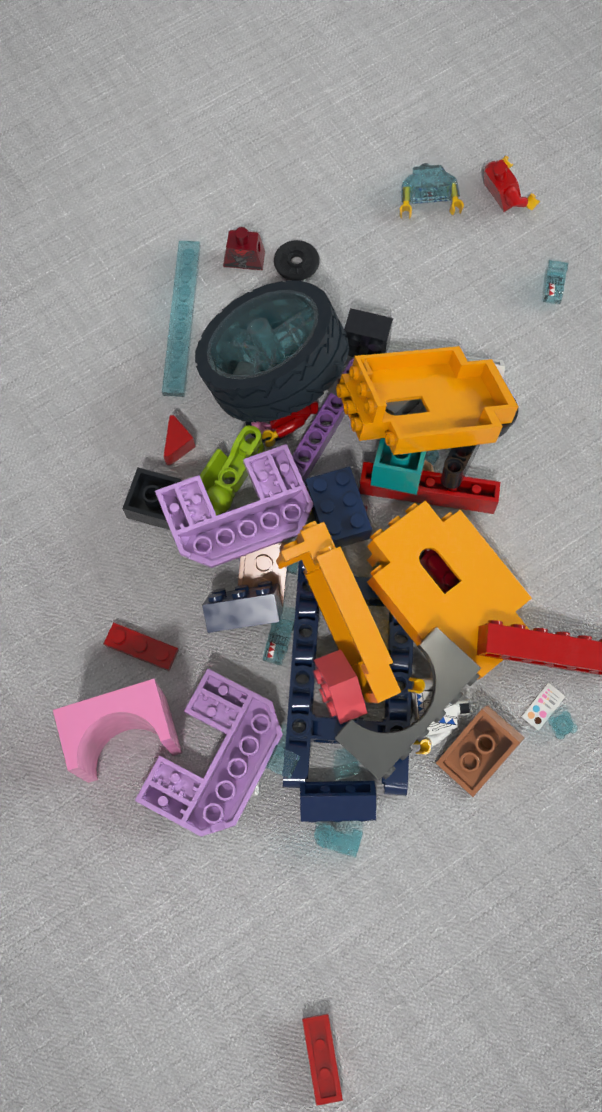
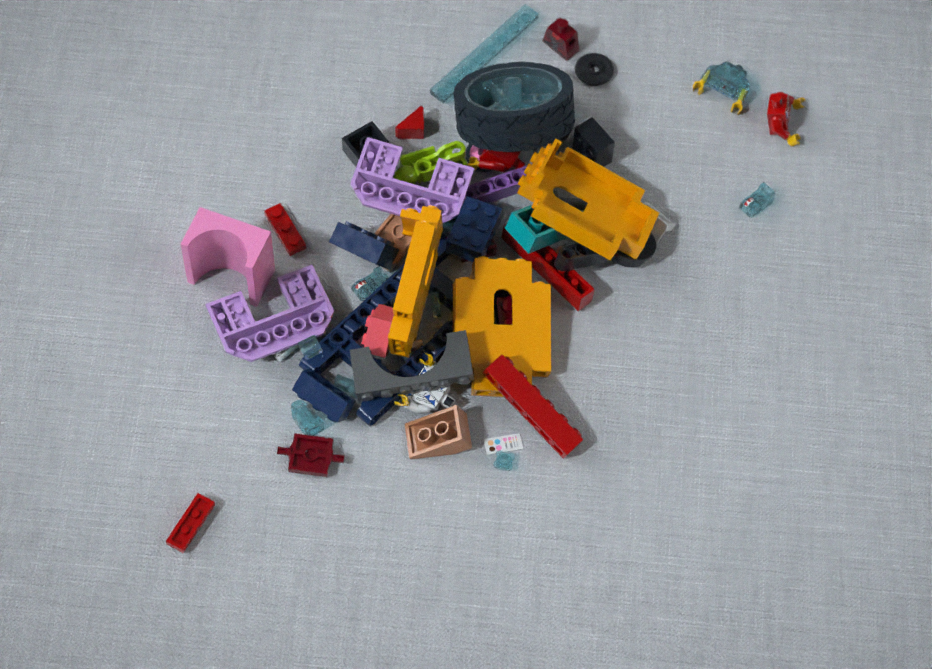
camera: 35 degrees right, 10 degrees down
none -> dark red plate [277,433,345,477]

